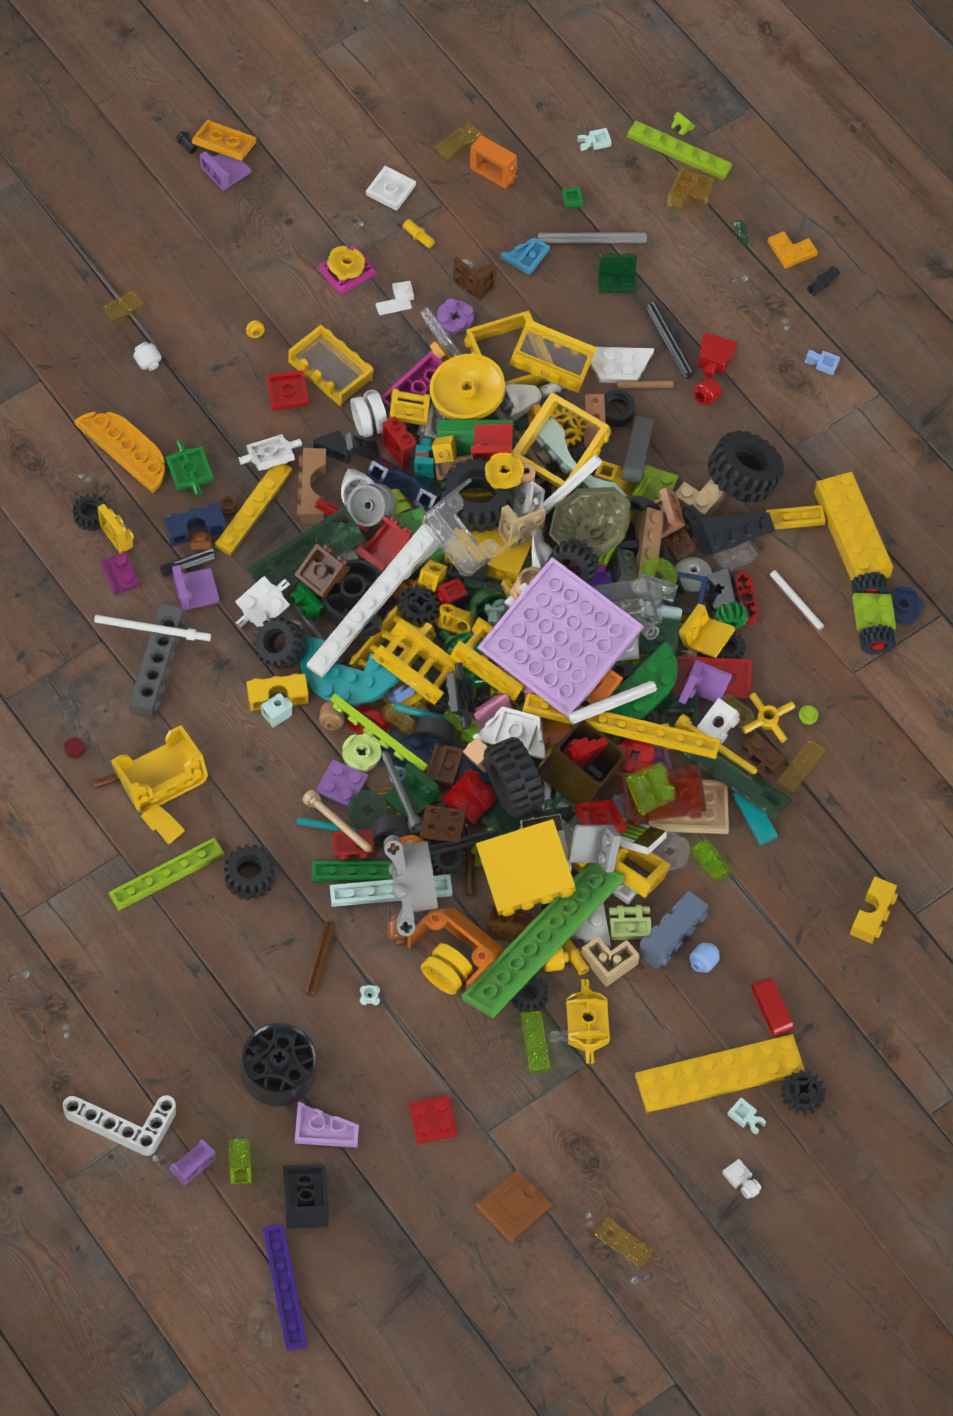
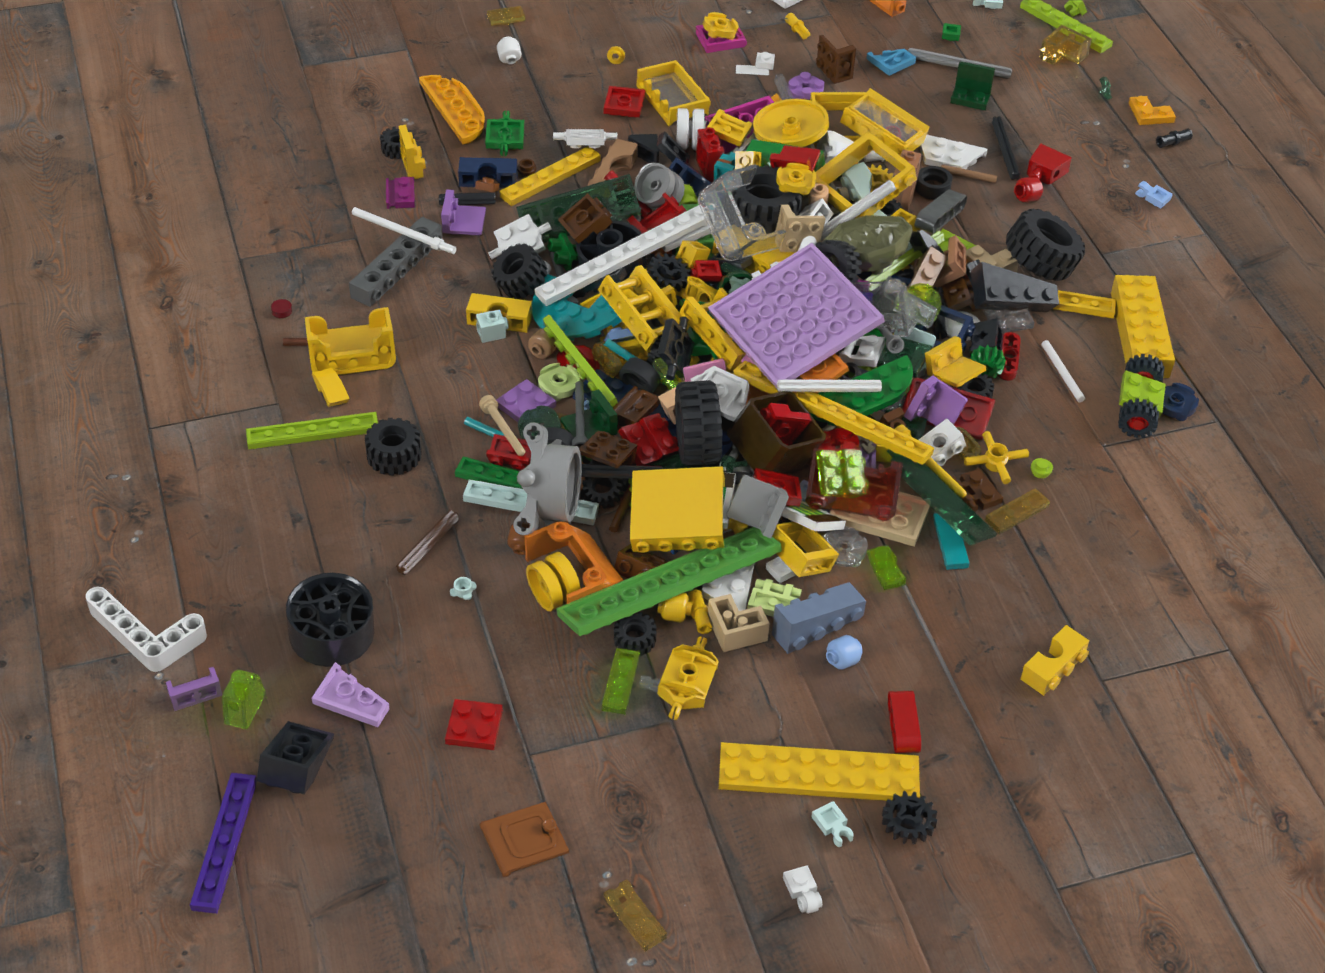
camera: 20 degrees right, 15 degrees down
none -> reddish brown tile [879,407,906,429]

